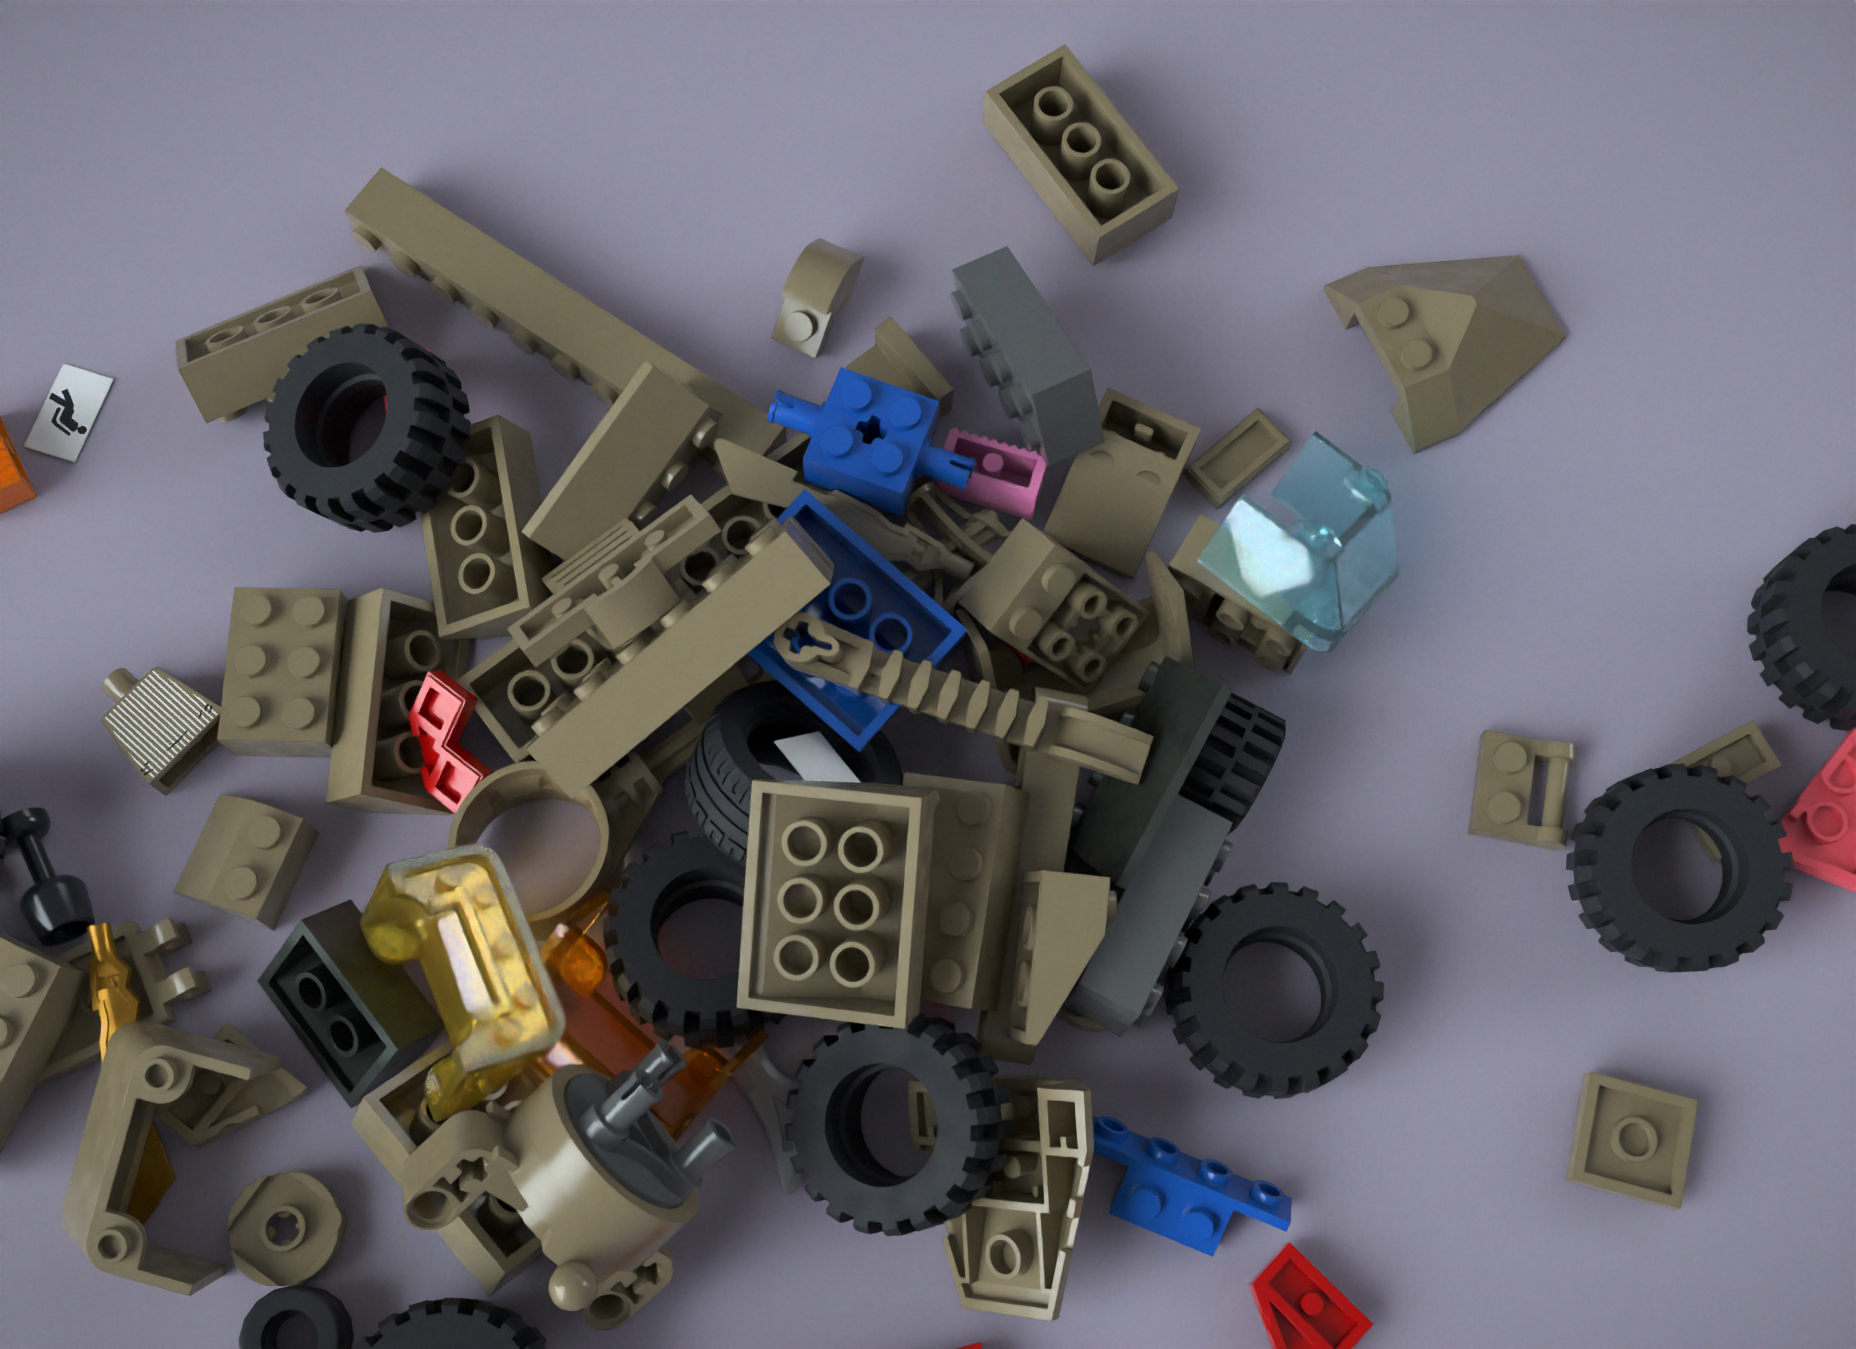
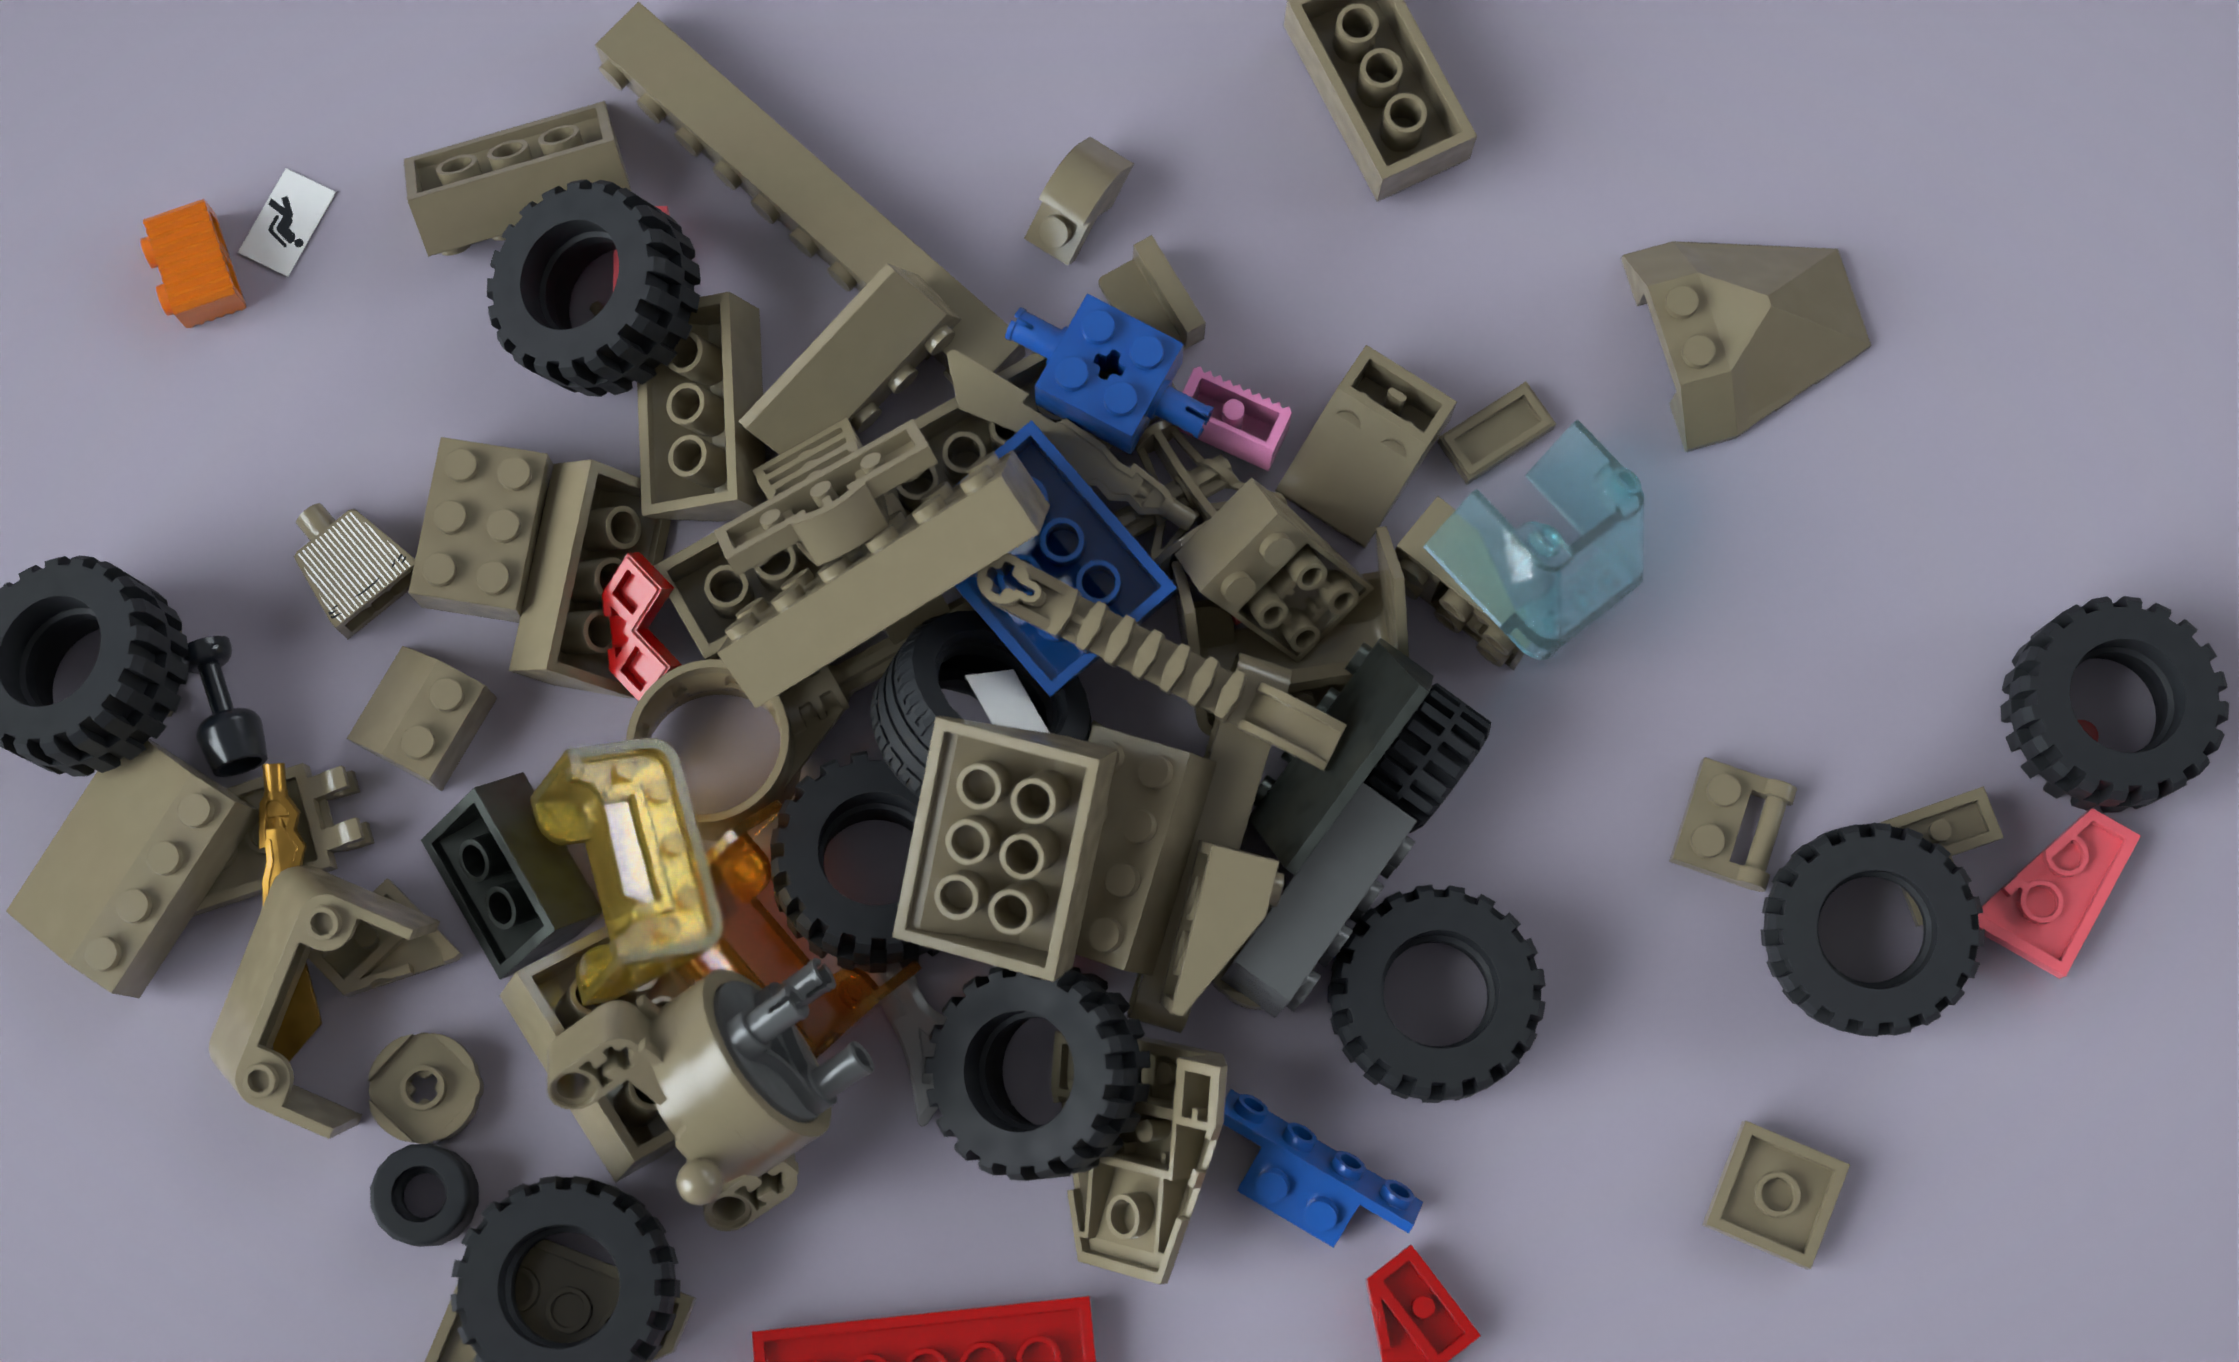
camera: 10 degrees right, 5 degrees up
dark grey brick [950,246,1105,467] -> none

